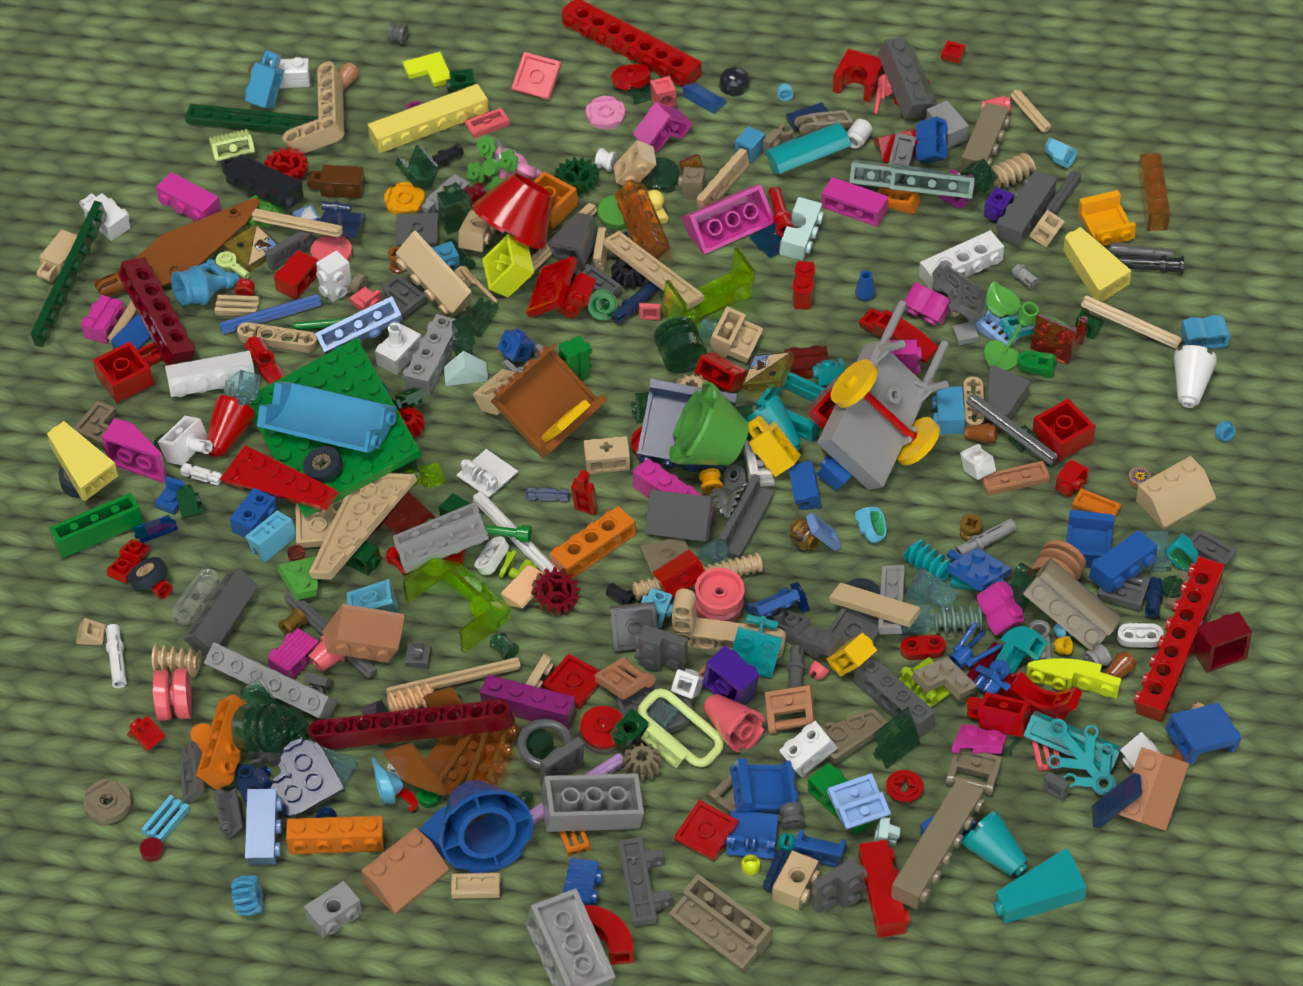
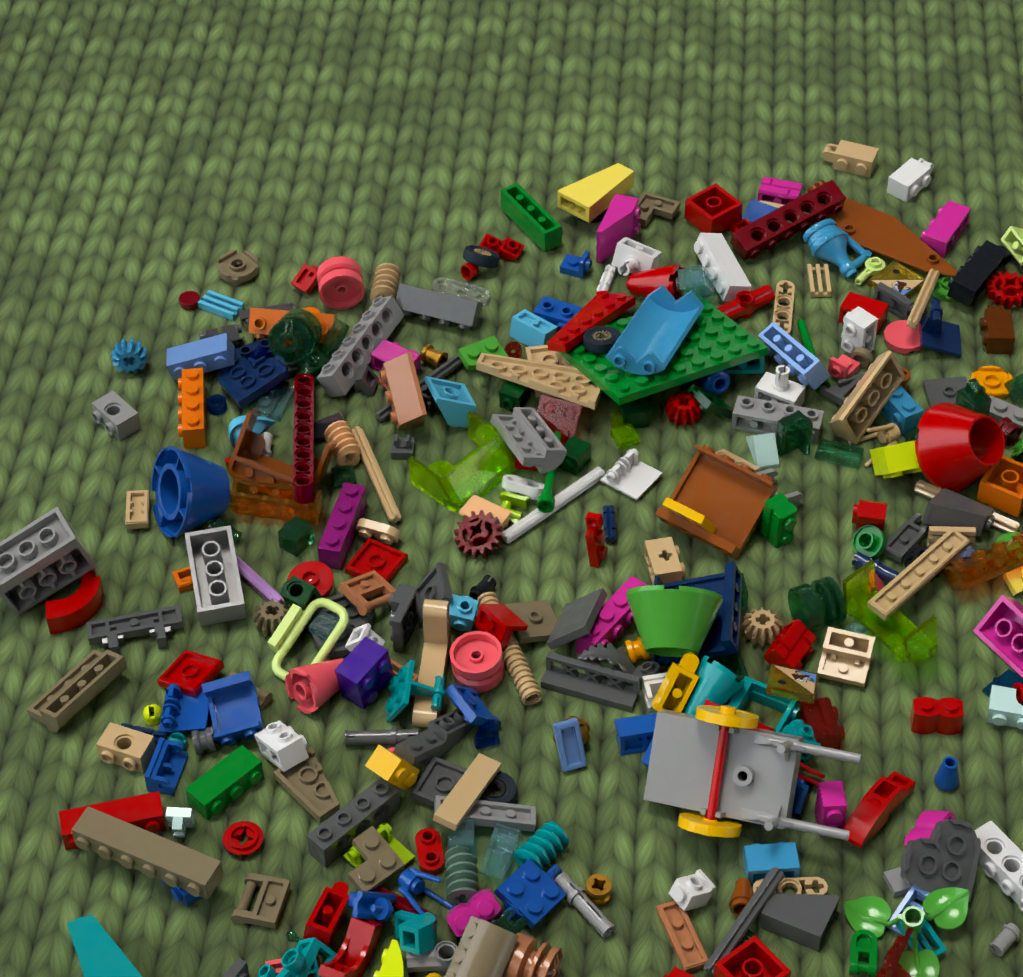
camera: 85 degrees right, 5 degrees down
dark green plate [30,200,107,347] -> none
tan slope [76,618,106,645] -> none
white pin [105,624,127,688] -> none
clear blue piece [133,515,178,543] -> none
dark green brick [175,484,204,519] -> none
blue axle [220,294,321,334] -> none
red bush [234,278,255,296] -> none
tile [293,205,320,221] -> none
nougat slope [361,827,449,915] -> none
clear green bush [489,631,519,660] -> none
blue brick [497,329,535,362] -> none
dark grey tile [517,719,584,786] -> none
red tile [526,256,578,318] -> none
orange brick [550,506,636,580] -> none
blue brick [563,858,603,905] -> none
clear light blue cone [696,539,728,561] -> none
nougat plate [765,685,816,734] -> none
dark grey plate [812,858,867,914] -> none
light blue slope [827,773,891,830] -> none
medium azure rock [855,507,887,543] -> none
clear green hinge [873,707,920,769] -> none
dark pink wing [952,724,1007,754] -> none
teal cone [962,811,1028,877] -> none

